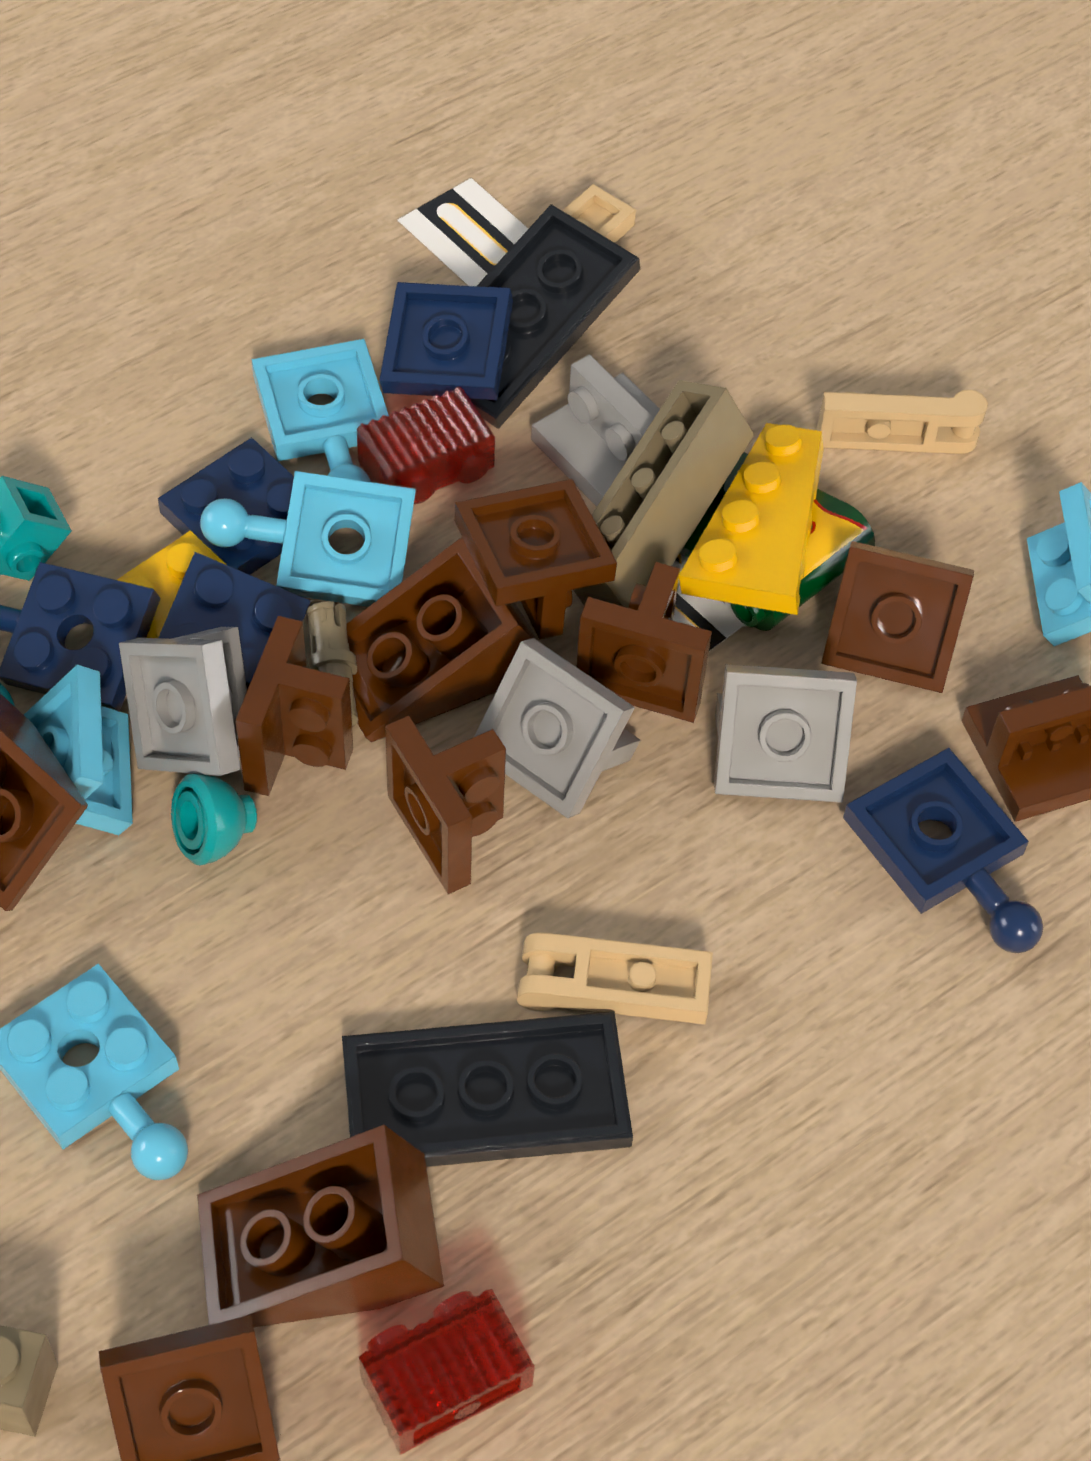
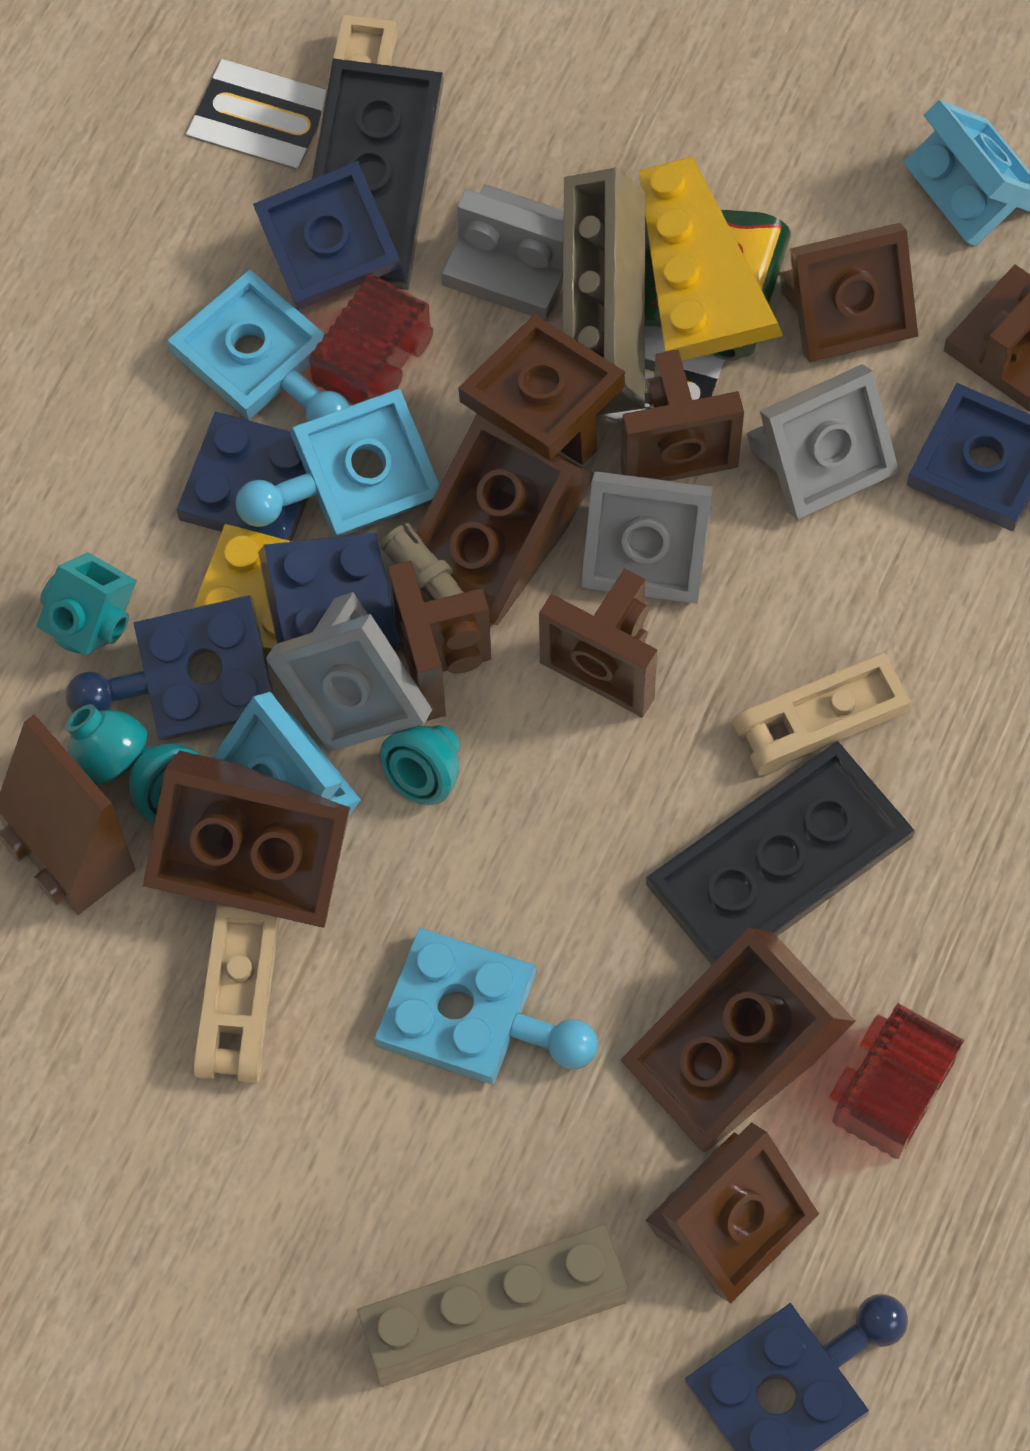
camera: 25 degrees left, 10 degrees up
tan plate [817,390,988,454] -> none

